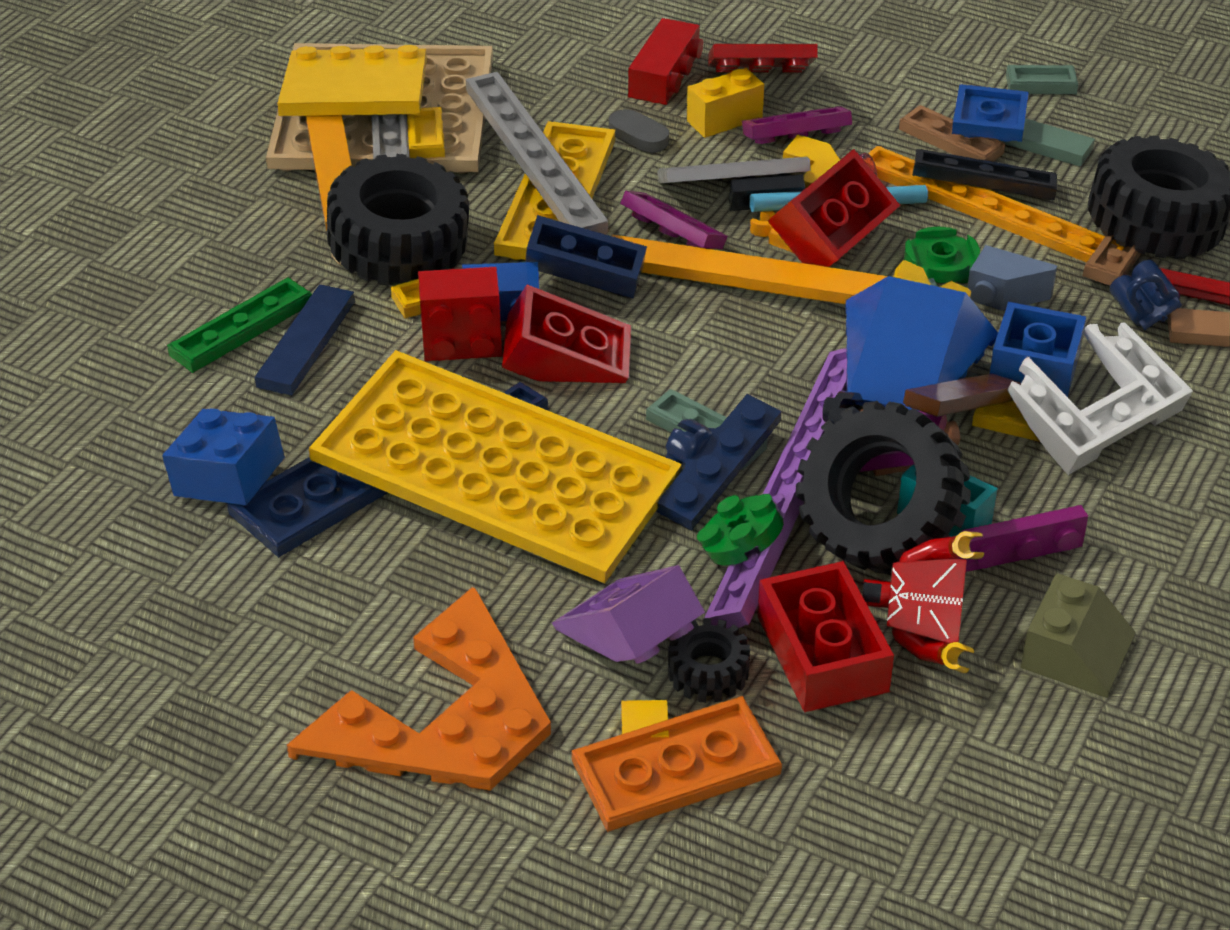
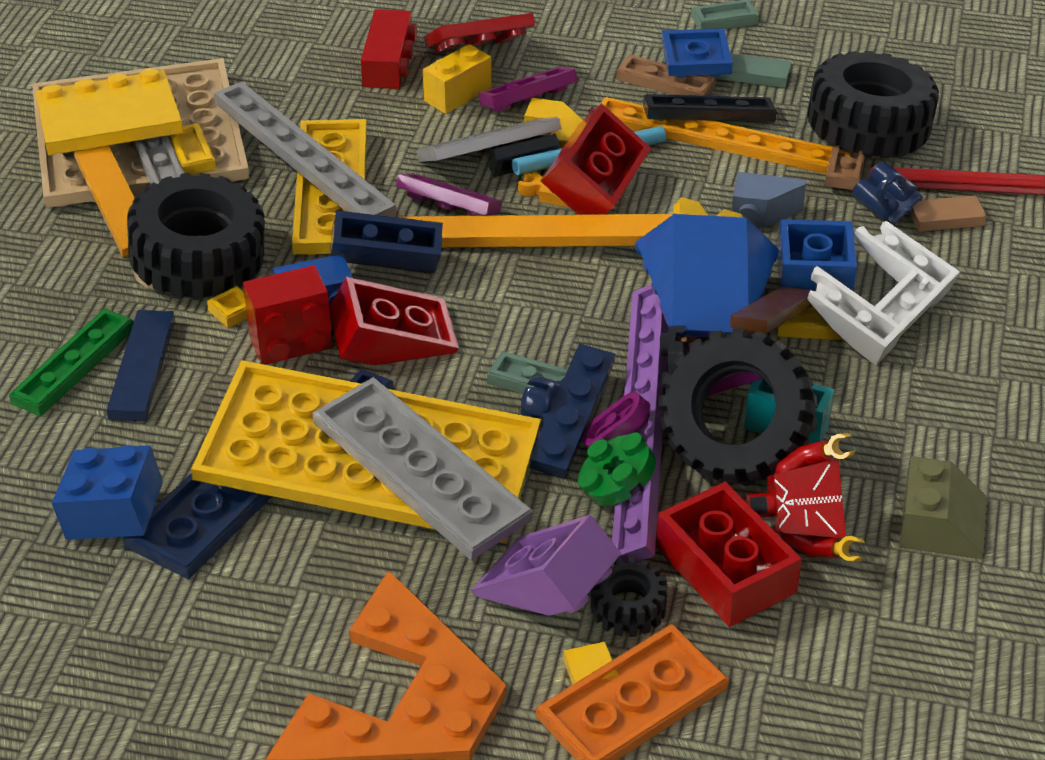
camera: 15 degrees left, 0 degrees up
dark grey tile [609,109,669,153] -> none
green plate [904,226,980,285] -> none
magenta plate [958,505,1088,572] -> none
none -> light grey tile [313,377,533,561]
none -> magenta plate [582,392,650,448]

